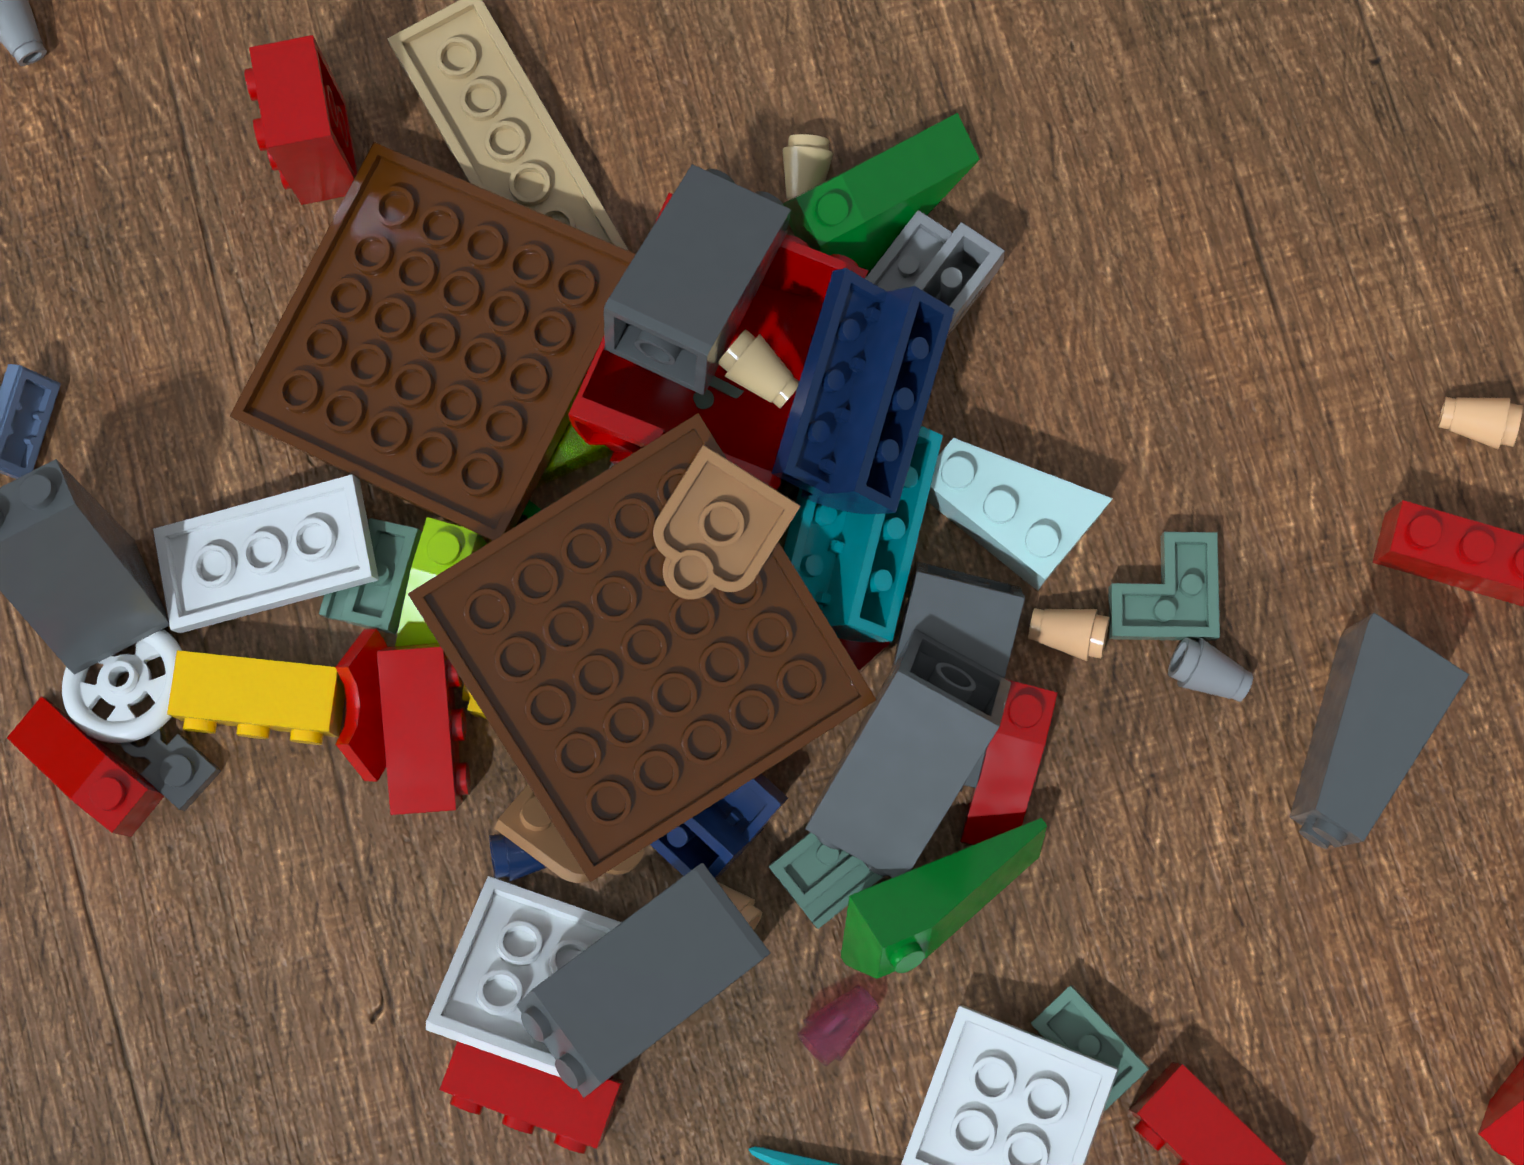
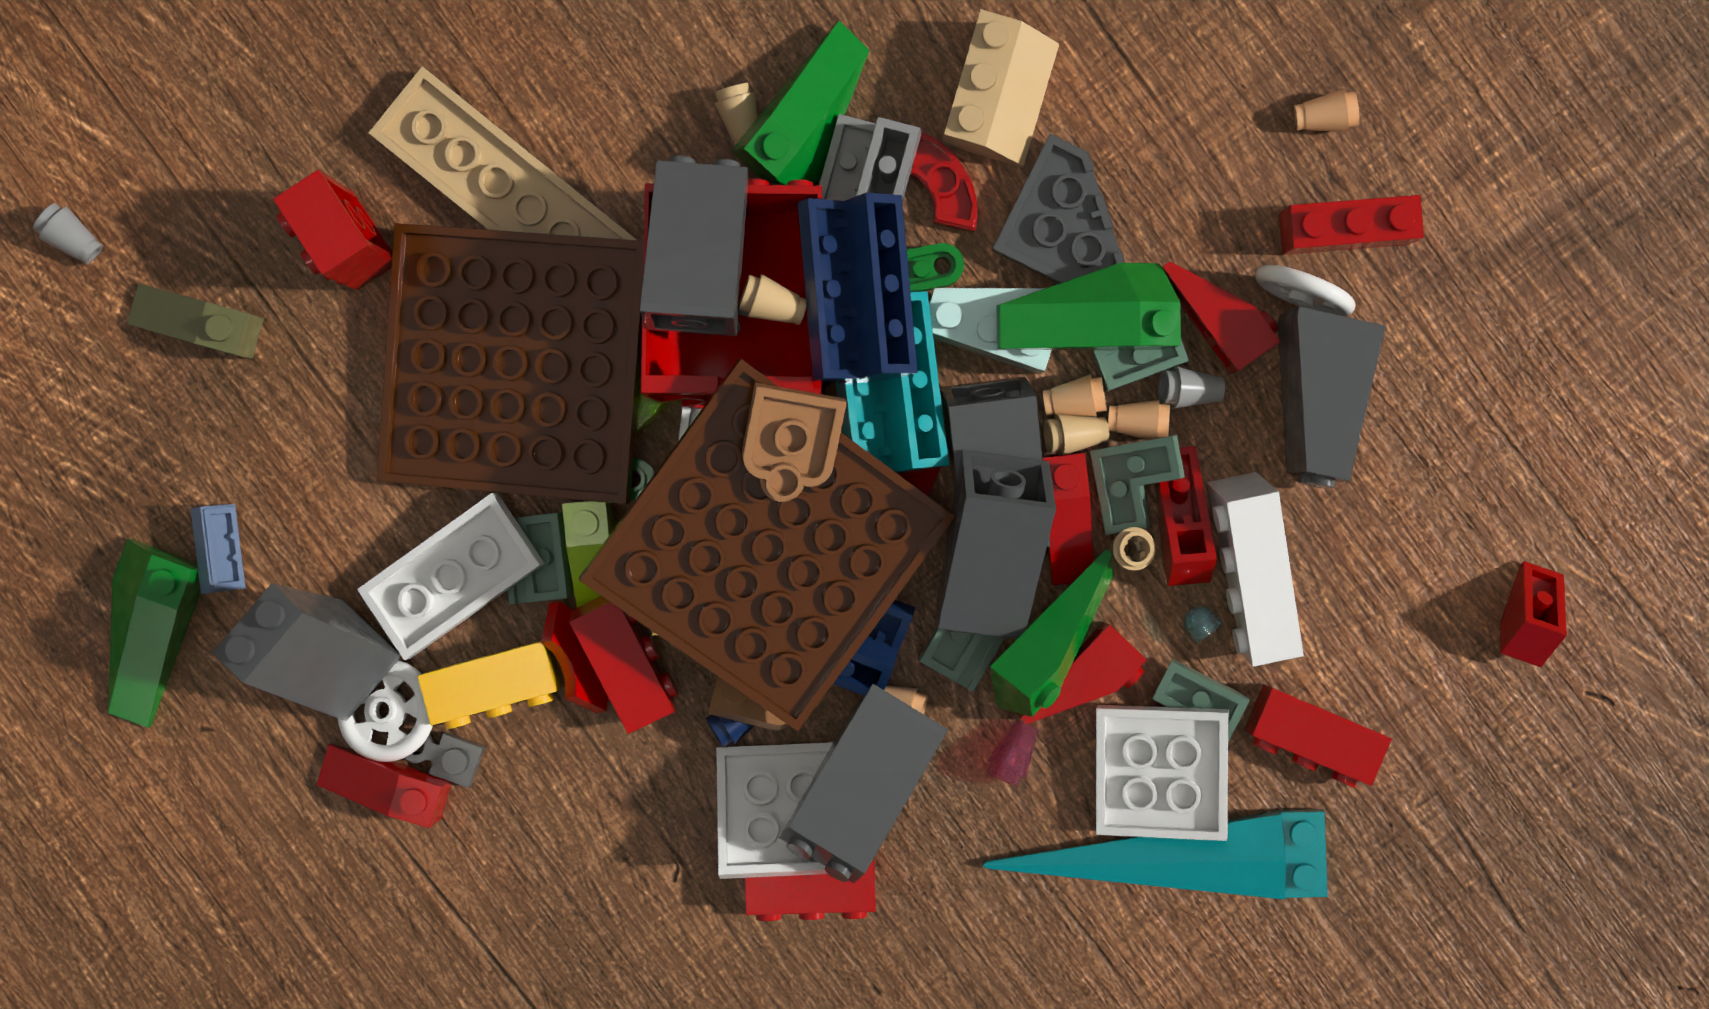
camera: 20 degrees left, 10 degrees up
none -> olive slope [127,283,264,359]
none -> green plate [907,243,964,292]
none -> red tile [910,132,978,233]
none -> tan slope [942,9,1059,168]
none -> dark grey plate [992,134,1125,284]
none -> green wedge [996,263,1181,350]
none -> red slope [1017,622,1147,724]
none -> tan cone [1043,414,1109,456]
none -> sand green plate [1090,435,1185,535]
none -> light nougat cone [1108,399,1170,440]
none -> tan cone [1110,527,1156,570]
none -> red slope [1155,446,1217,586]
none -> red slope [1162,261,1280,374]
none -> clear light blue hinge [1184,607,1223,644]
none -> white wedge [1207,472,1304,667]
none -> white plate [1255,265,1355,316]

